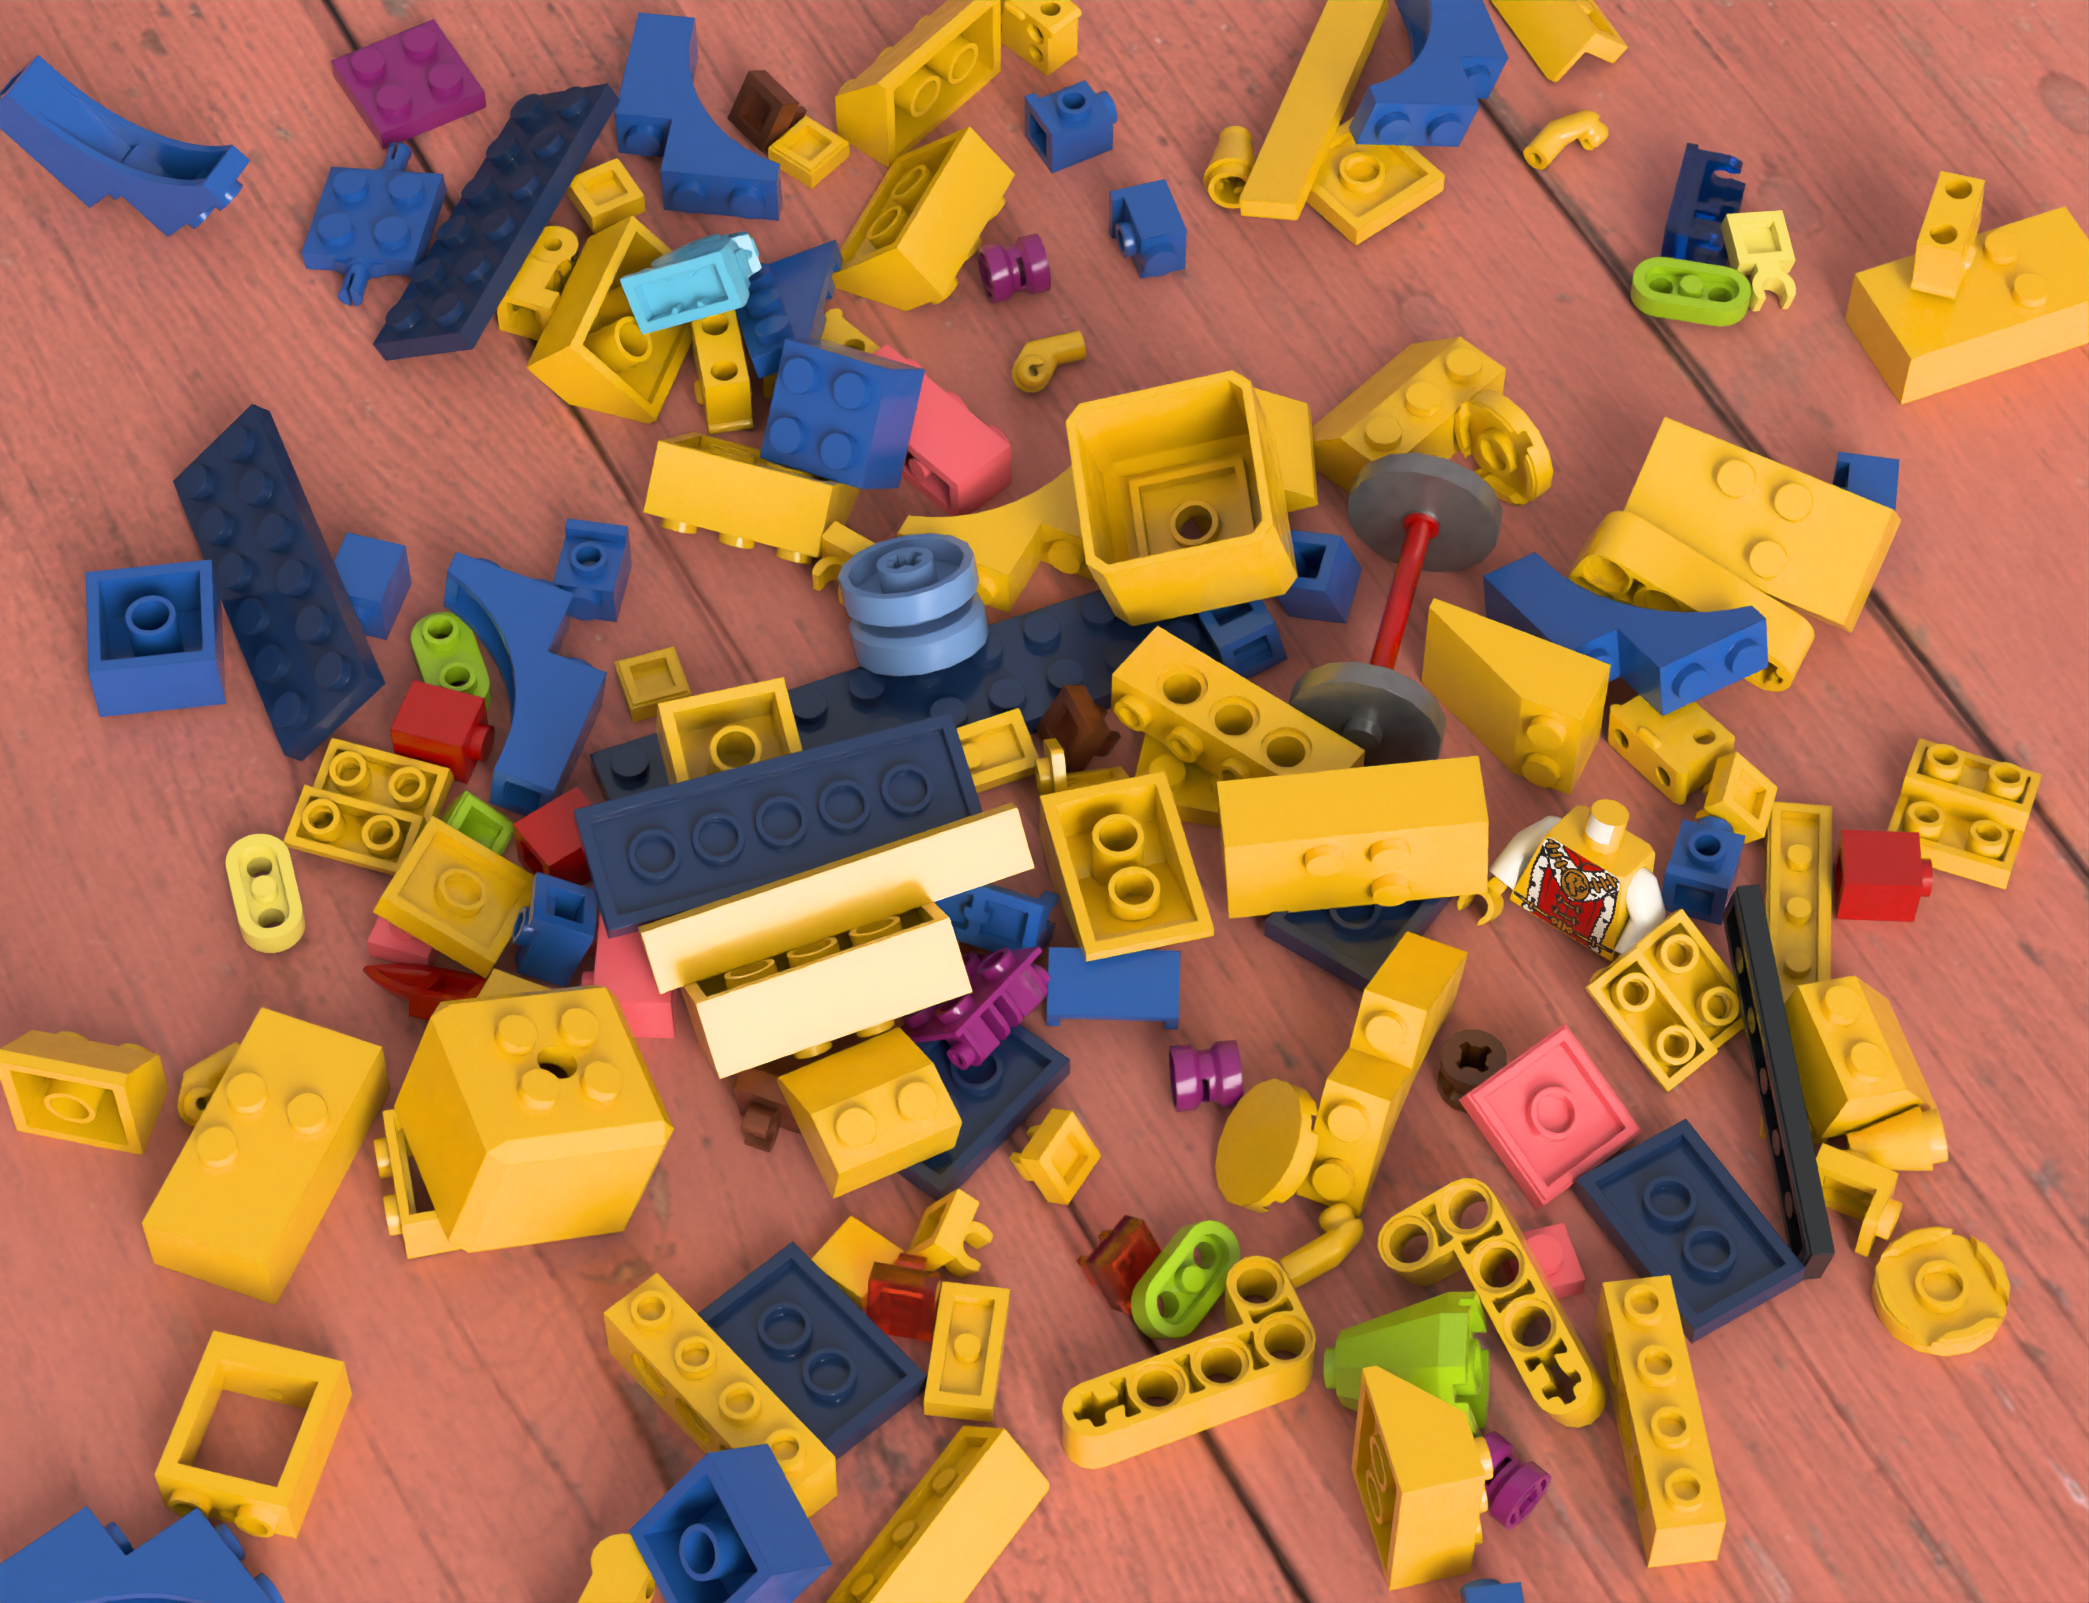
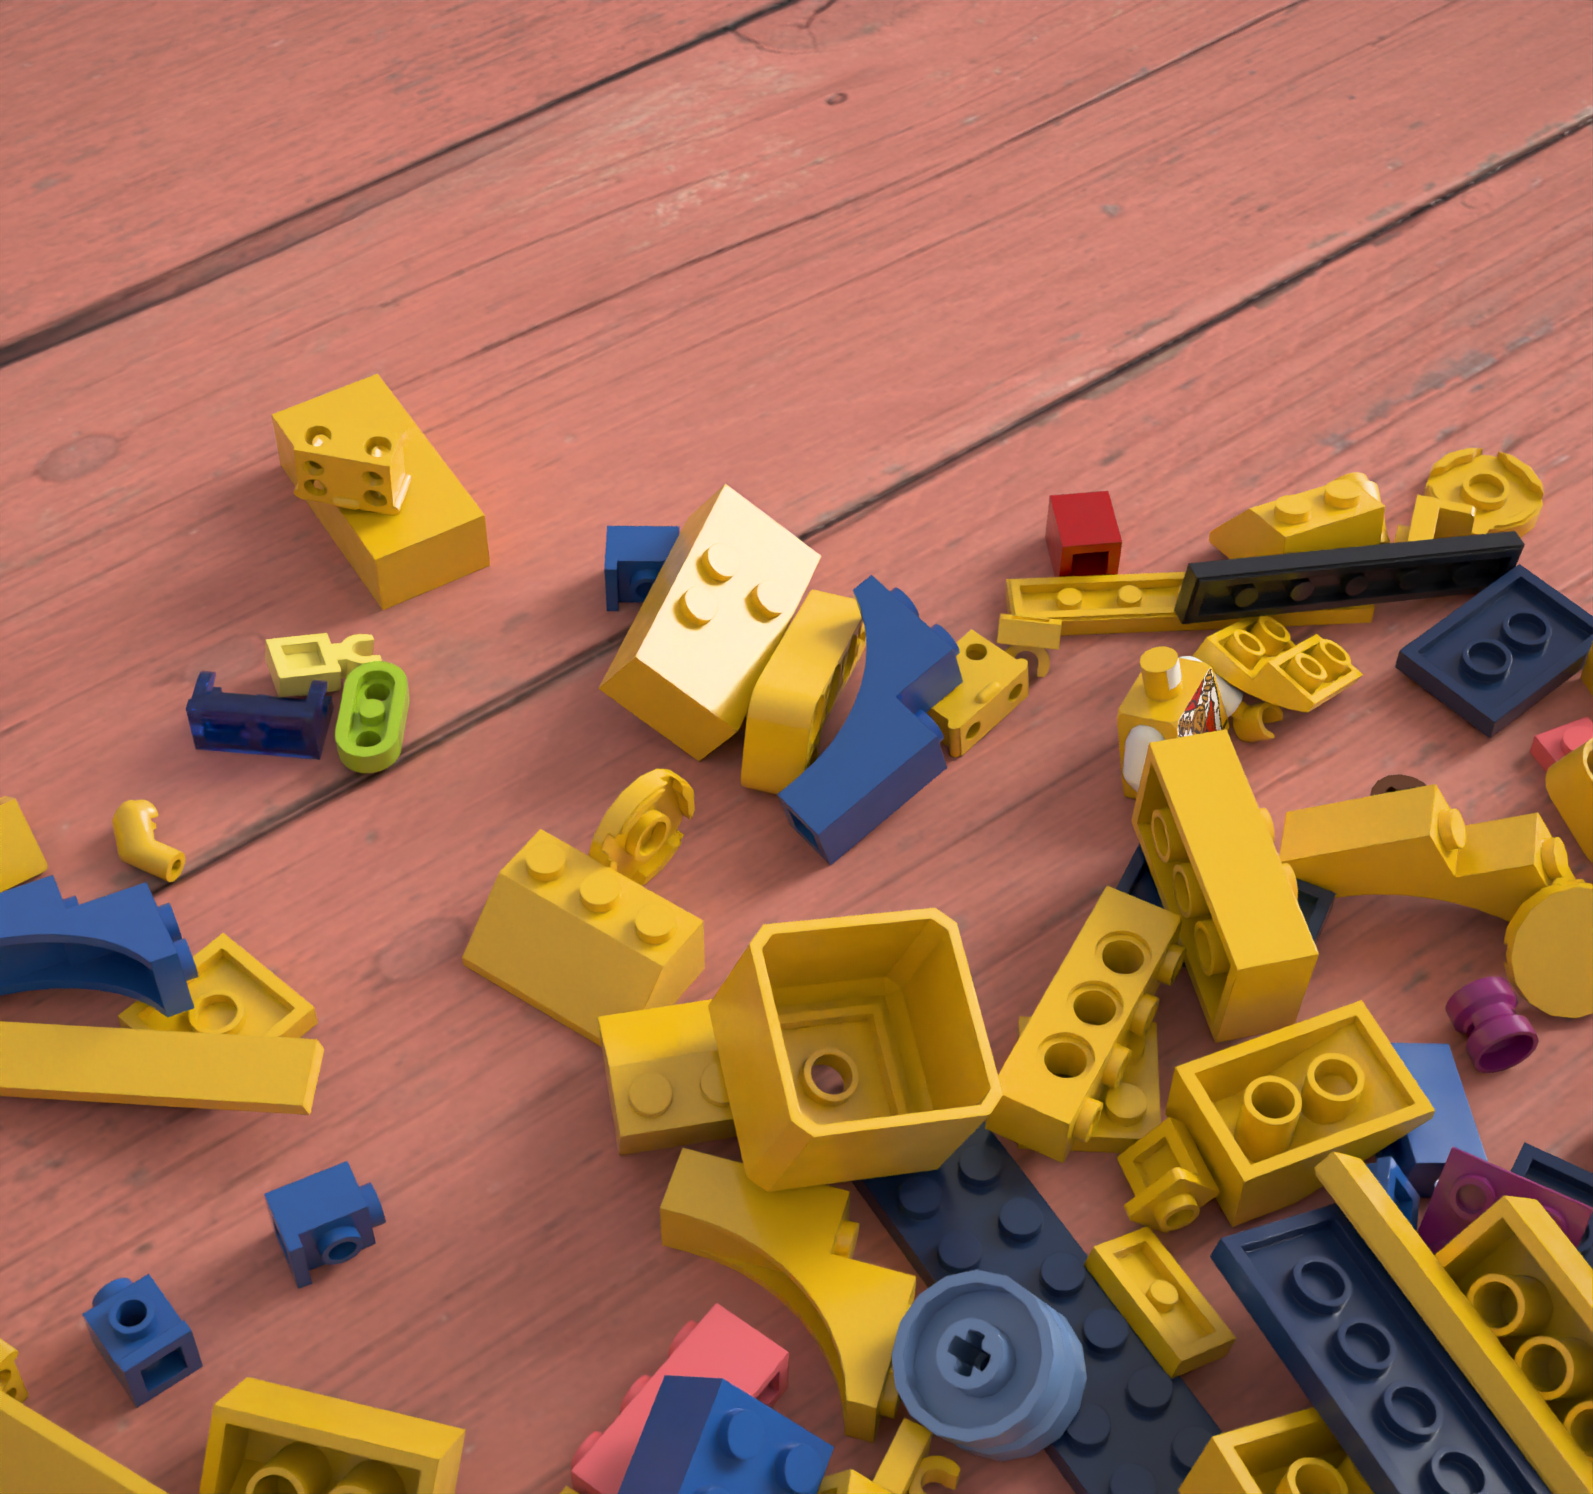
camera: 100 degrees left, 5 degrees down
magenta wheel [978,233,1051,304] -> none
yellow arm [1012,330,1086,393] -> none
copper tile [1035,685,1121,773] -> none
yellow cone [1203,126,1256,209] -> none
flat silver piece [1288,453,1503,767] -> none
yellow slope [1421,598,1611,795] -> none
coral tile [1458,1023,1642,1209] -> none
blue brick [1661,816,1745,925] -> none
yellow slope [1887,738,2042,890] -> none

